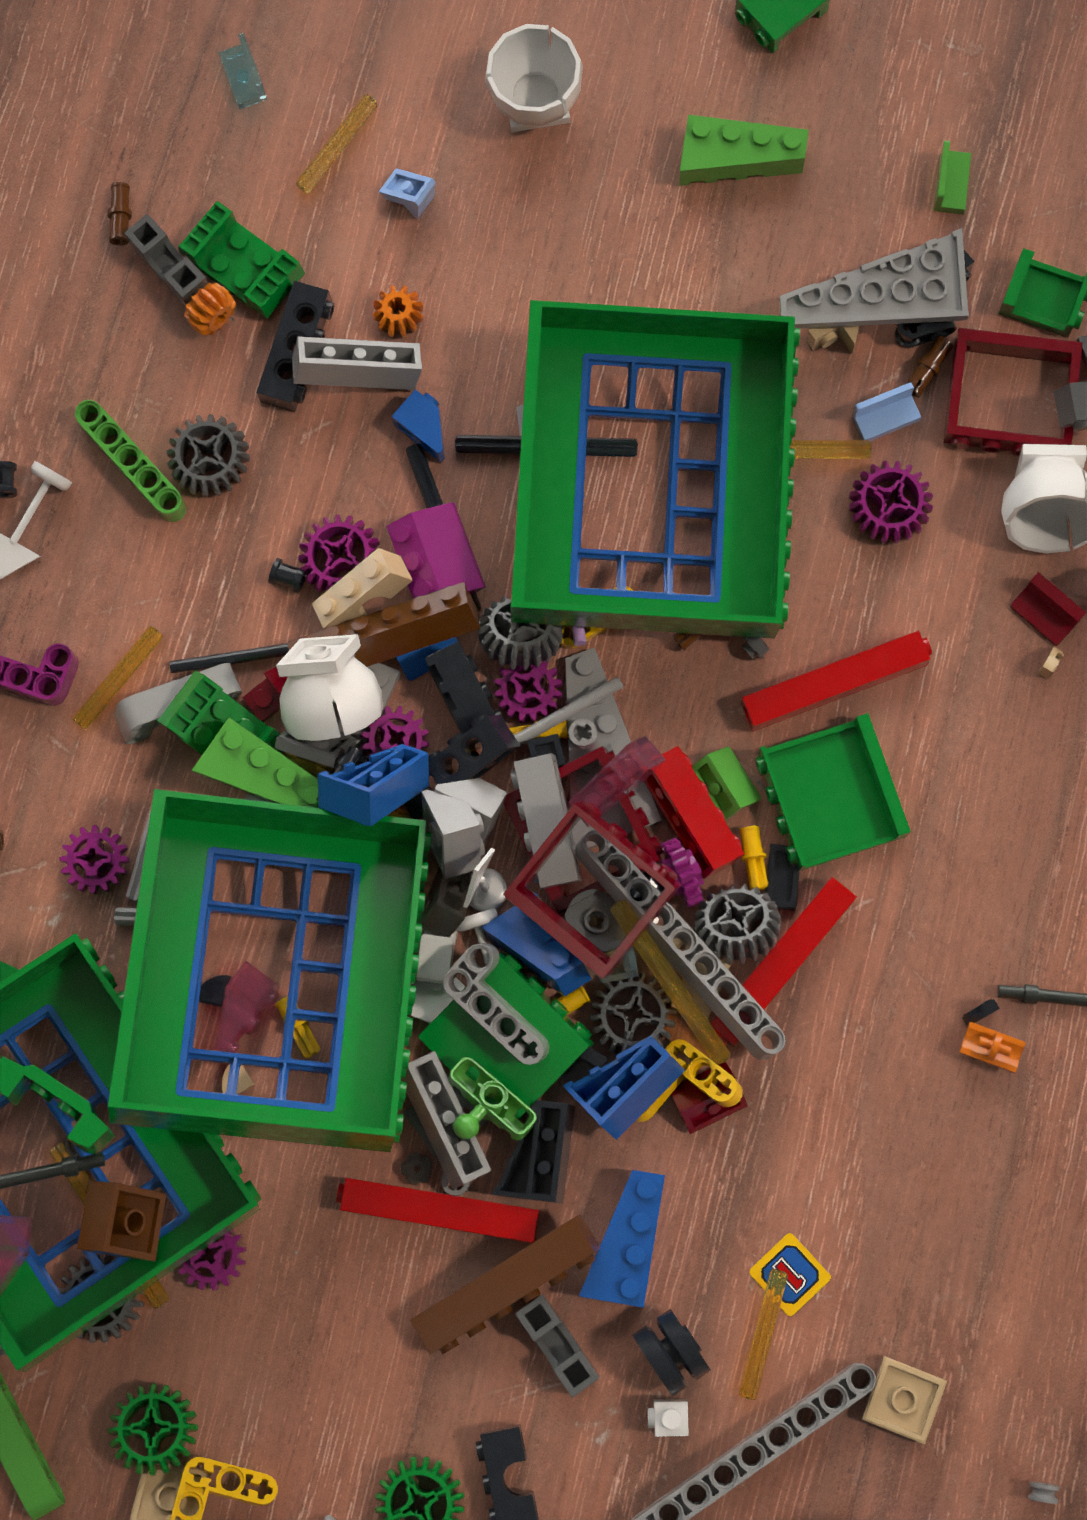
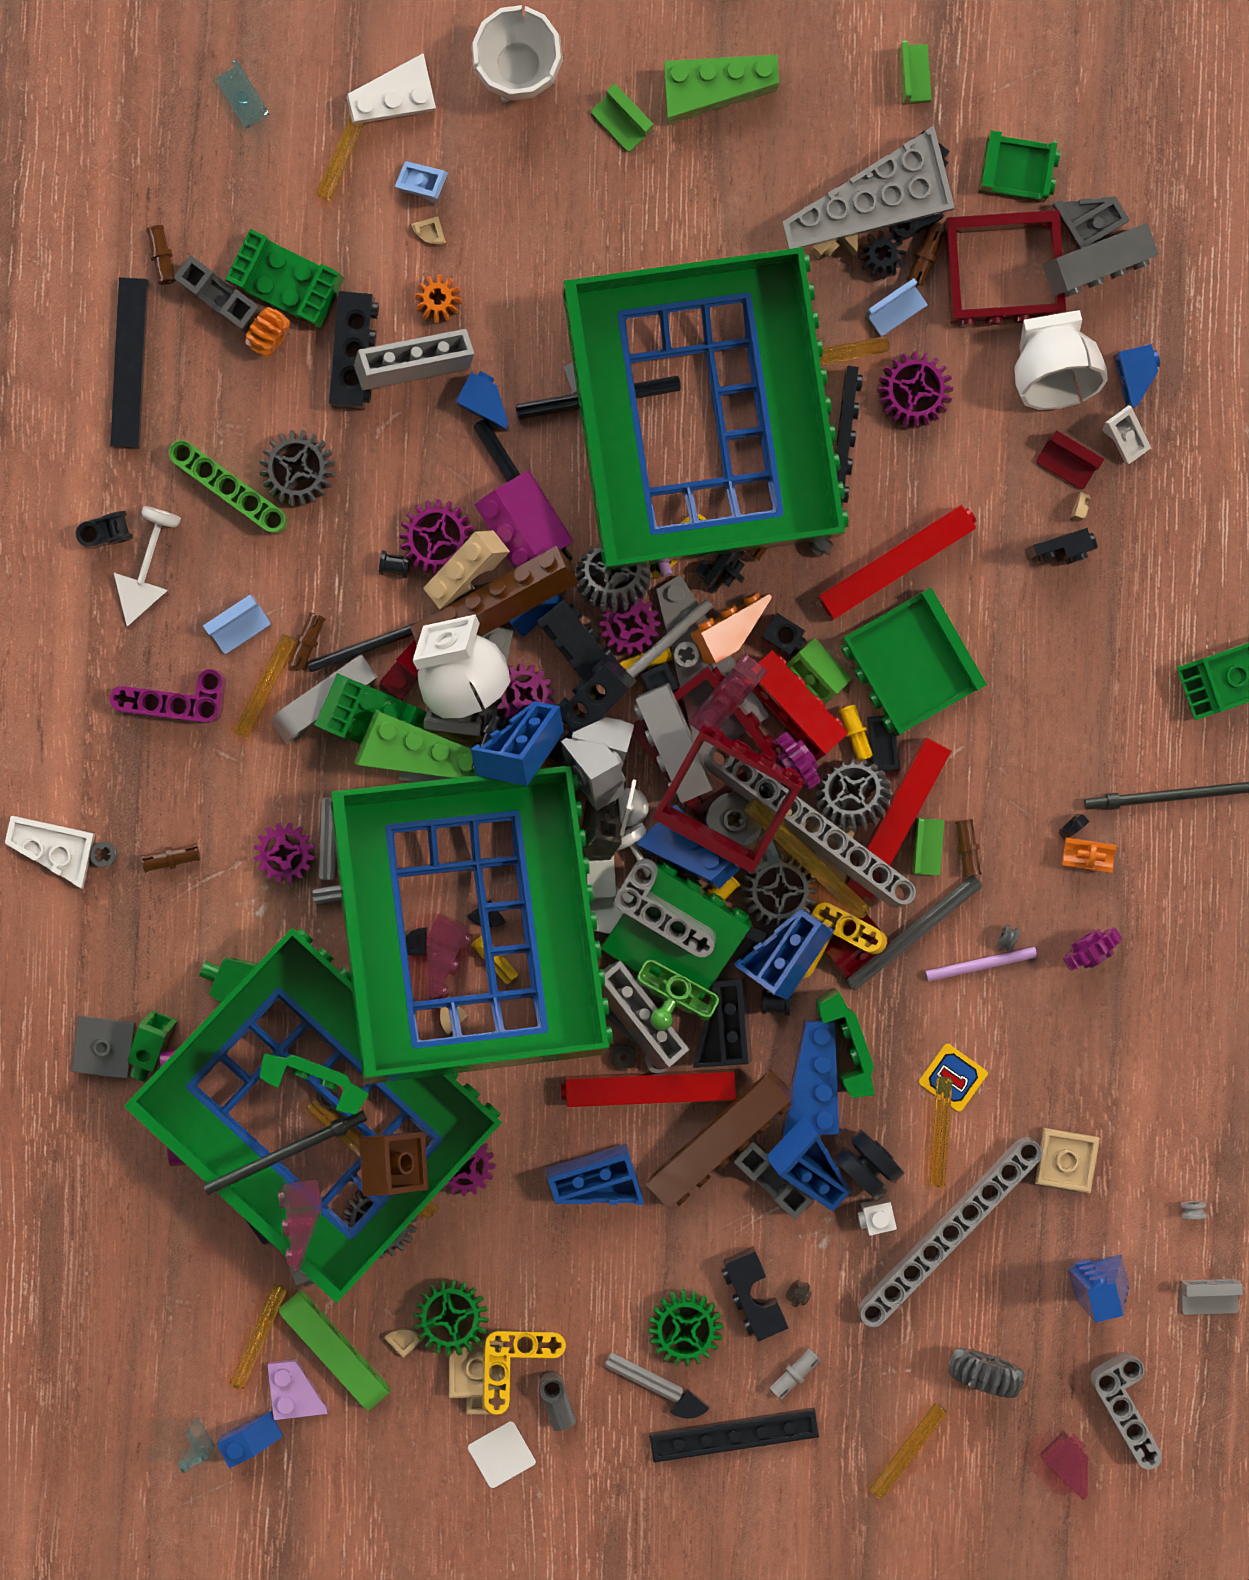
camera: 20 degrees left, 10 degrees up
none -> black tile [110,277,149,448]
none -> light blue panel [203,595,271,654]
none -> reddish brown pin [288,612,326,670]
none -> white wing [347,54,436,124]
none -> tan tile [384,1328,422,1358]
none -> tan tile [411,216,447,246]
none -> black tile [467,899,506,927]
none -> blue wedge [546,1143,644,1205]
none -> bright green panel [591,83,653,152]
none -> slope [691,592,772,664]
none -> black hips [695,551,745,593]
none -> black brick [760,613,806,656]
none -> black bush [761,989,791,1016]
none -> blue wedge [766,1116,851,1212]
none -> clear smoke plate [786,1280,811,1307]
none -> green plate [815,988,875,1098]
none -> black plate [836,366,863,507]
none -> dark grey axle [846,876,982,990]
none -> black gear [858,231,906,280]
none -> bright green panel [911,818,944,876]
none -> lavender bar [925,947,1037,982]
none -> reddish brown pin [955,819,982,877]
none -> dark grey bush [997,924,1020,952]
none -> black plate [1025,528,1098,565]
none -> magenta gear [1063,927,1123,971]

